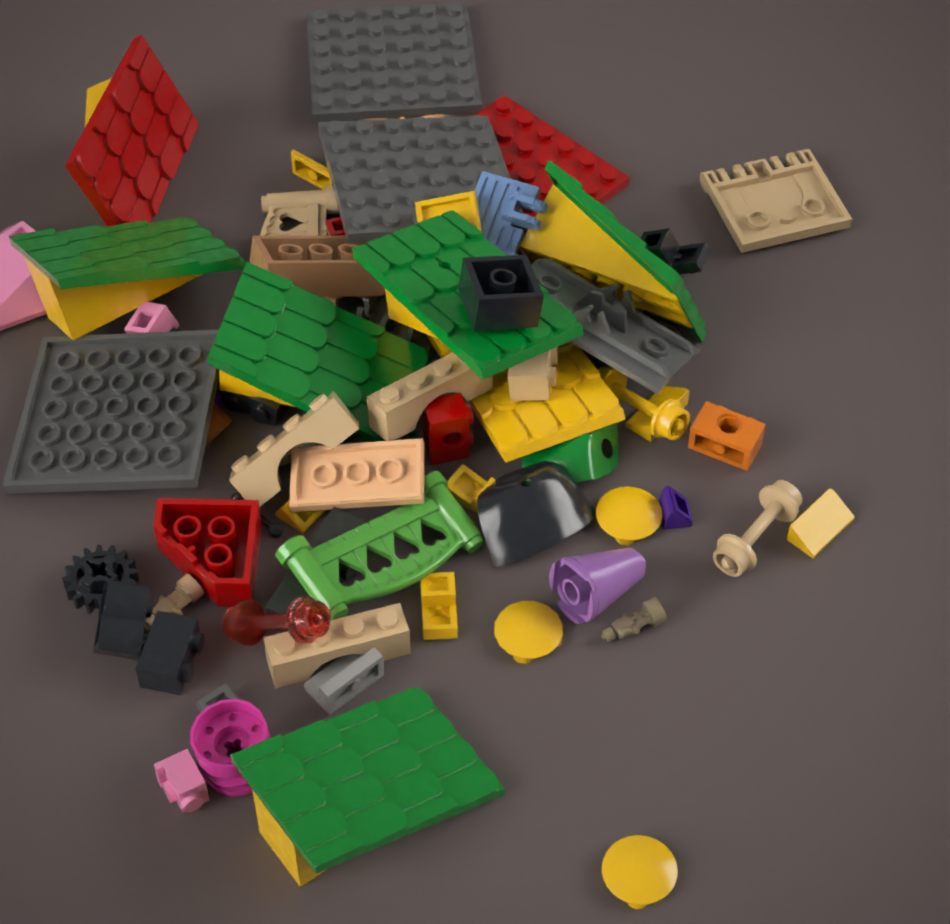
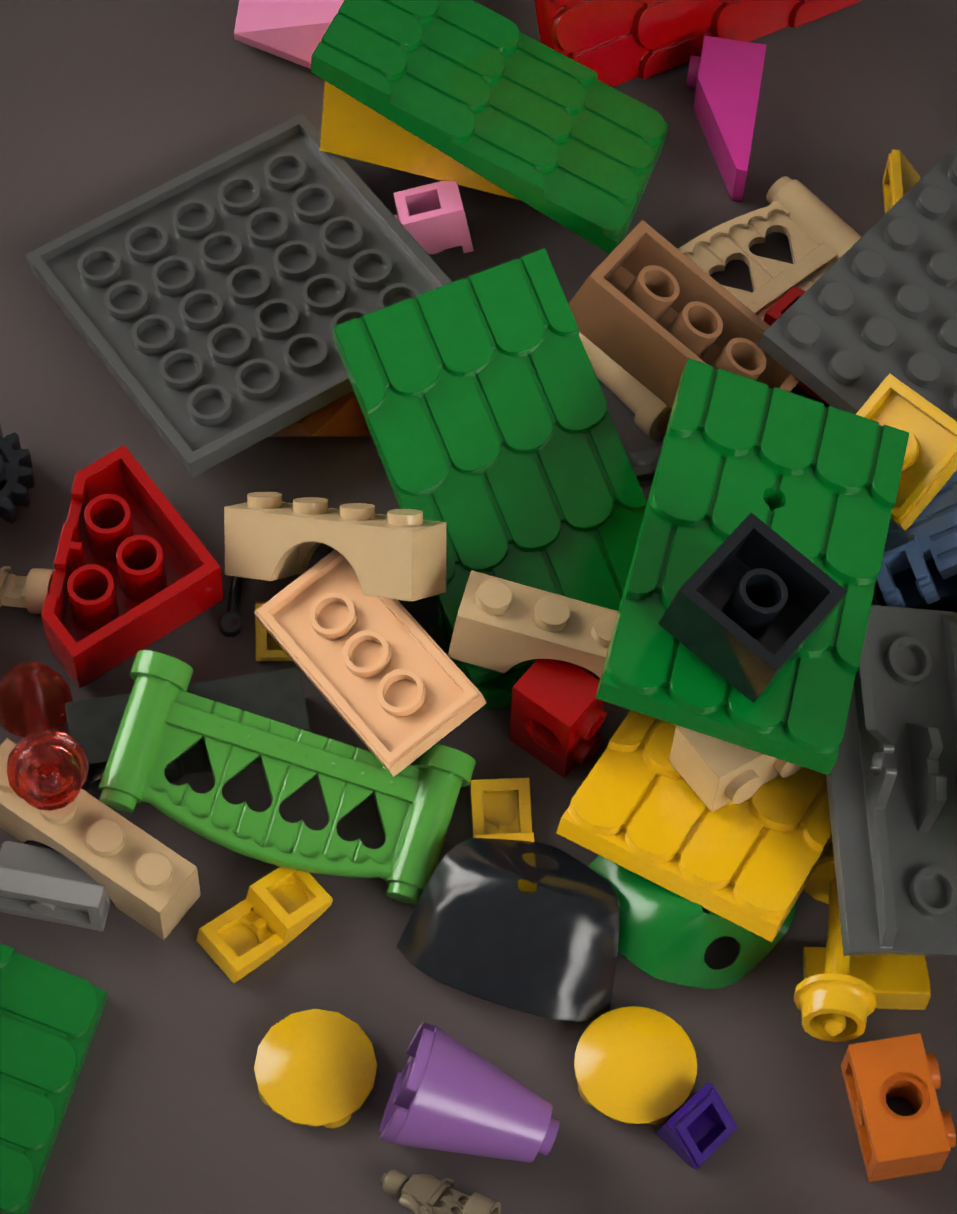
camera: 50 degrees right, 10 degrees up
none -> dark pink slope [686,35,767,202]

